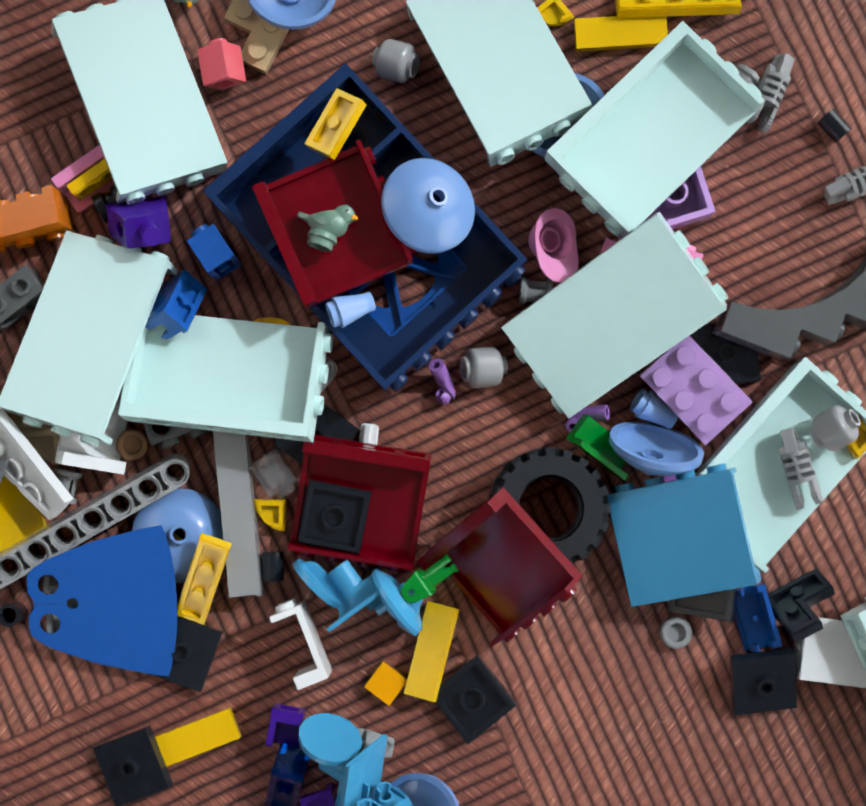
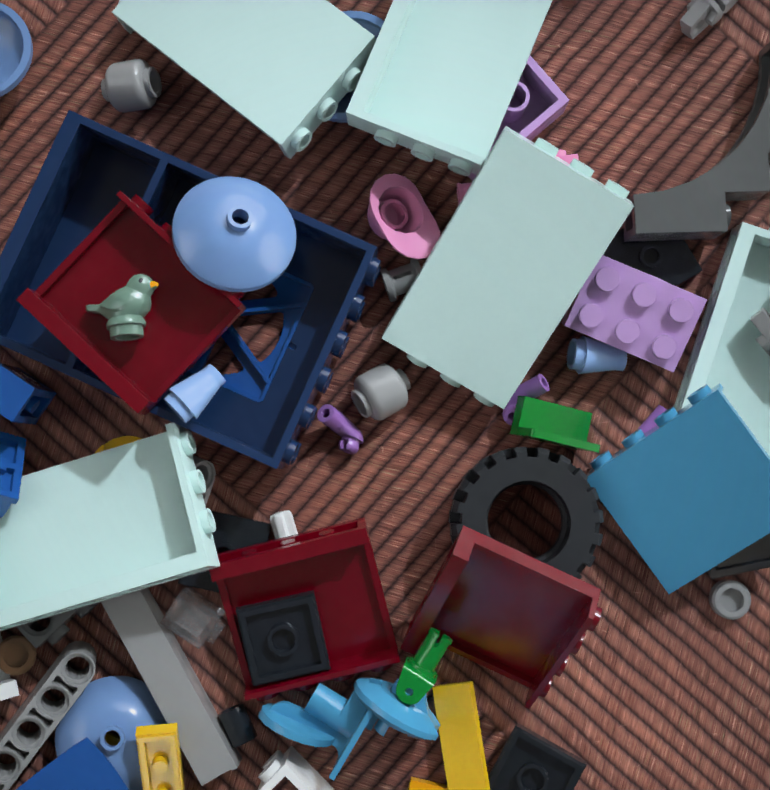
camera: 15 degrees left, 0 degrees up
yellow tile [254,499,287,531] -> none
yellow plate [304,88,366,160] -> none
medium blue dish [609,422,704,476] -> none

